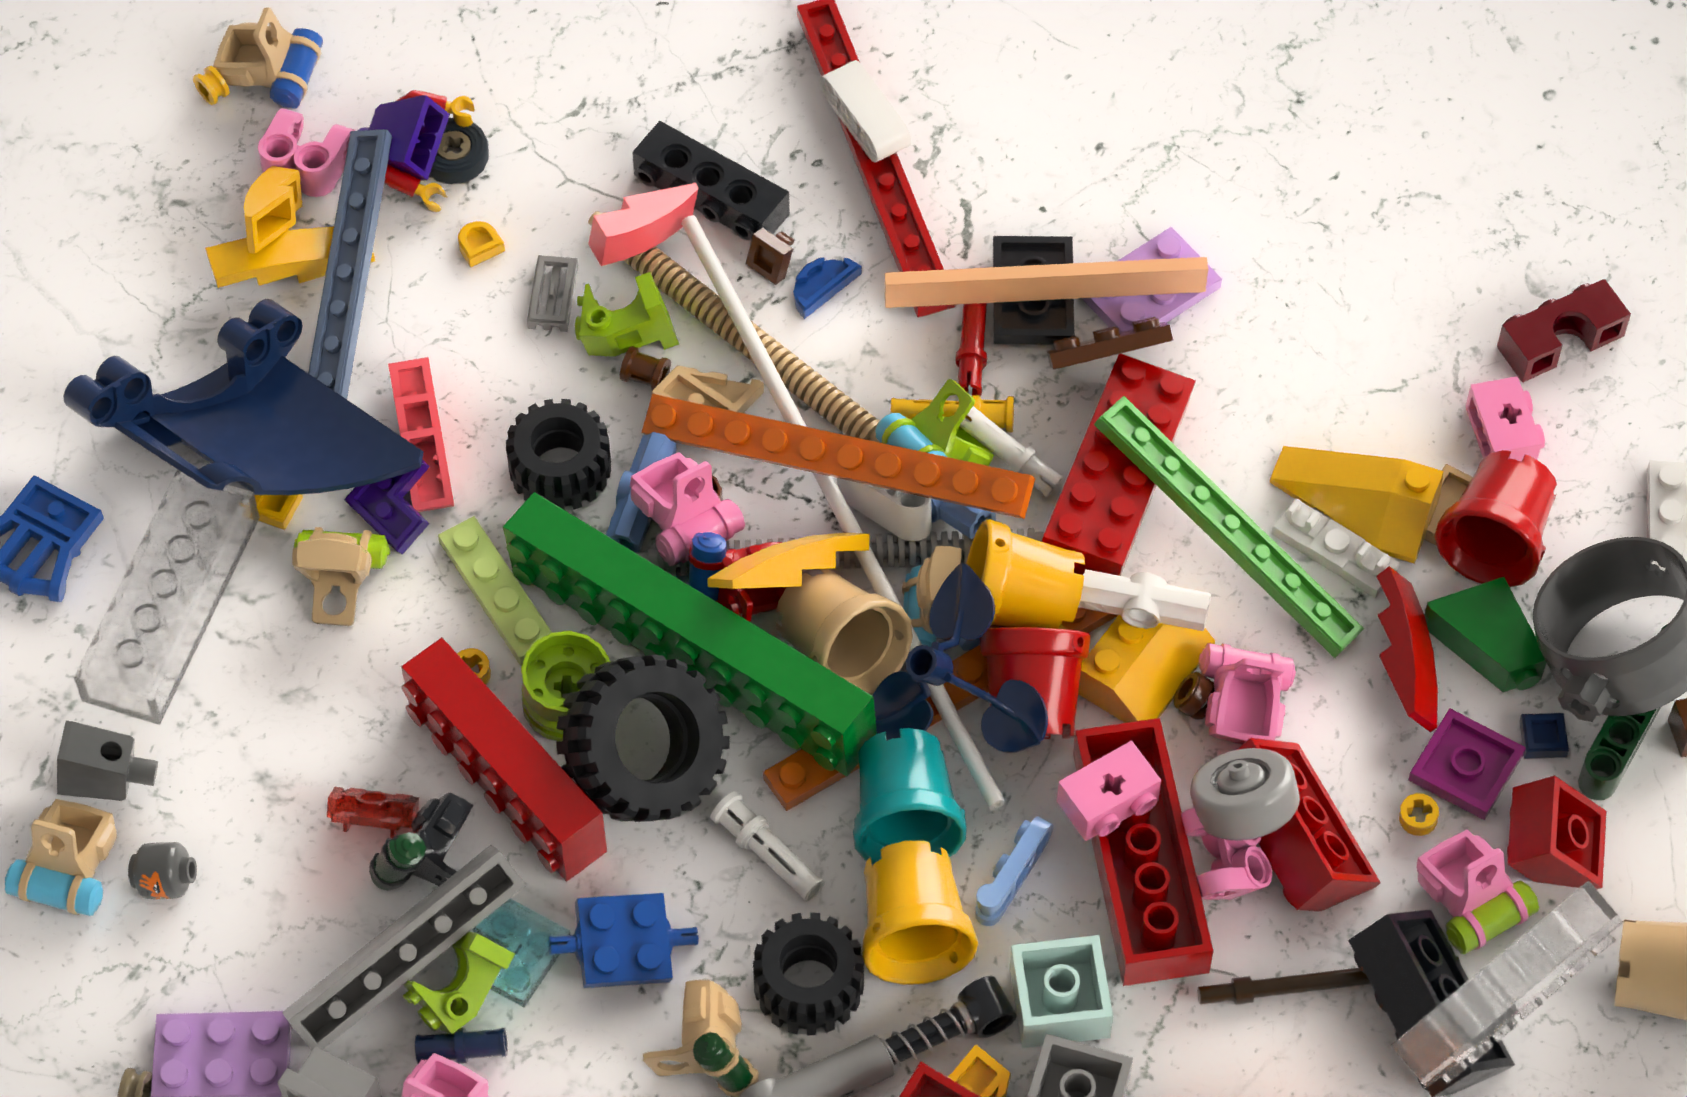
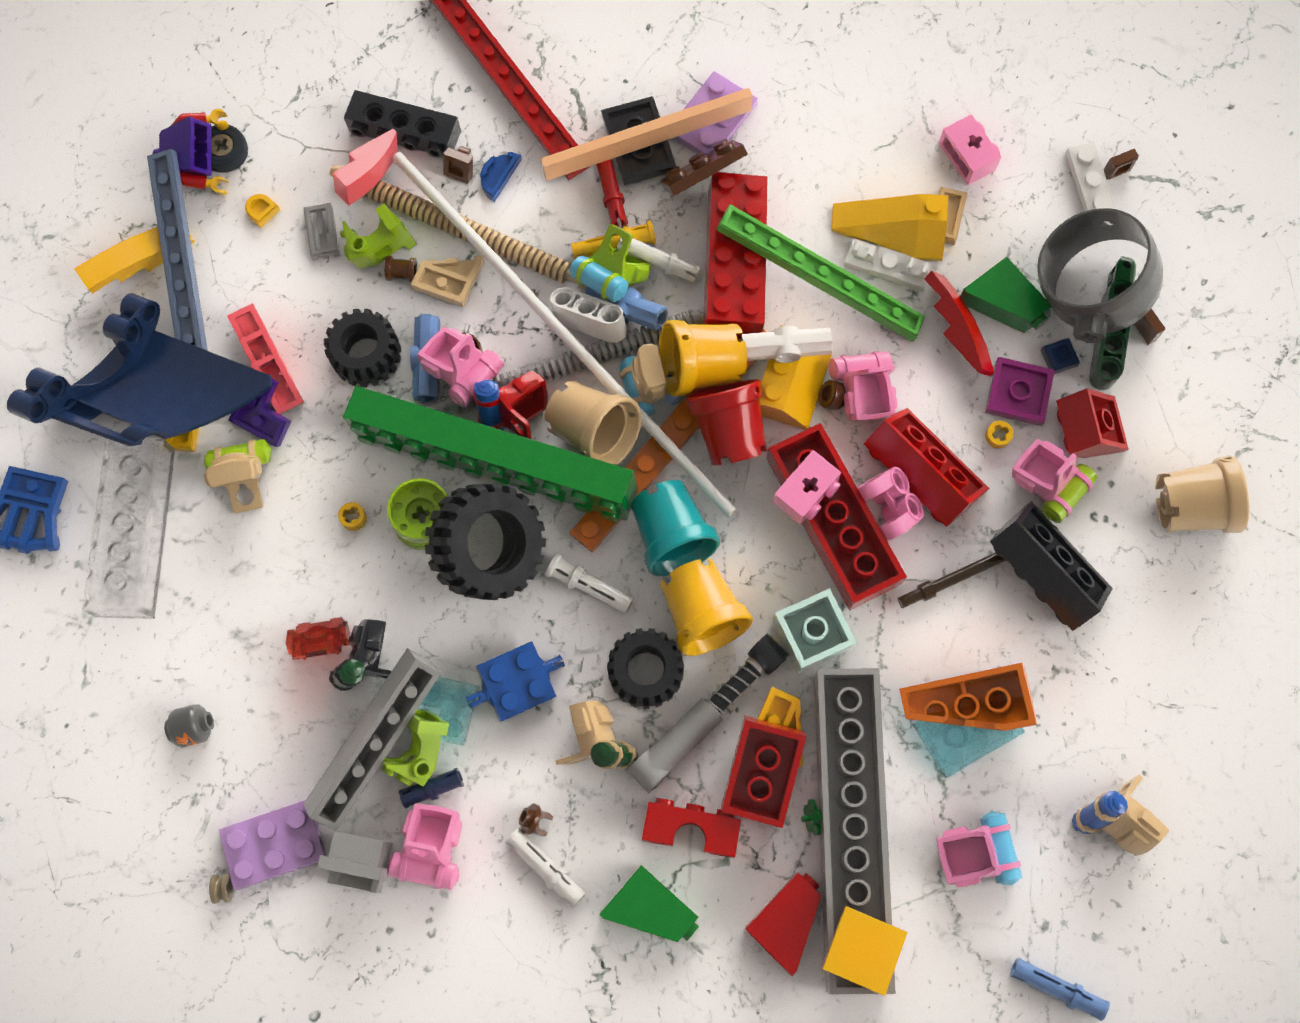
camera: 15 degrees left, 15 degrees up
tan piece [5,799,117,916] -> none
dark grey torso [57,720,158,801] -> none
yellow bush [193,66,230,105] -> none
tan piece [213,8,323,109] -> none
yellow slope [244,166,303,254] -> none
bright pink piece [258,108,356,197] -> none
red brick [401,638,607,882] -> none
yellowish green plate [438,516,552,666] -> none
orange plate [641,394,1035,519] -> none
yellow slope [707,532,869,589] -> none
white beam [820,60,911,163] -> none
dark blue plant [873,563,1048,753] -> none
light blue plate [975,816,1054,926] -> none
light grey wheel [1190,748,1300,840] -> none
clear brick [1391,880,1624,1088] -> none
red piece [1434,450,1557,587] -> none
dark red arch [1497,278,1631,383] -> none

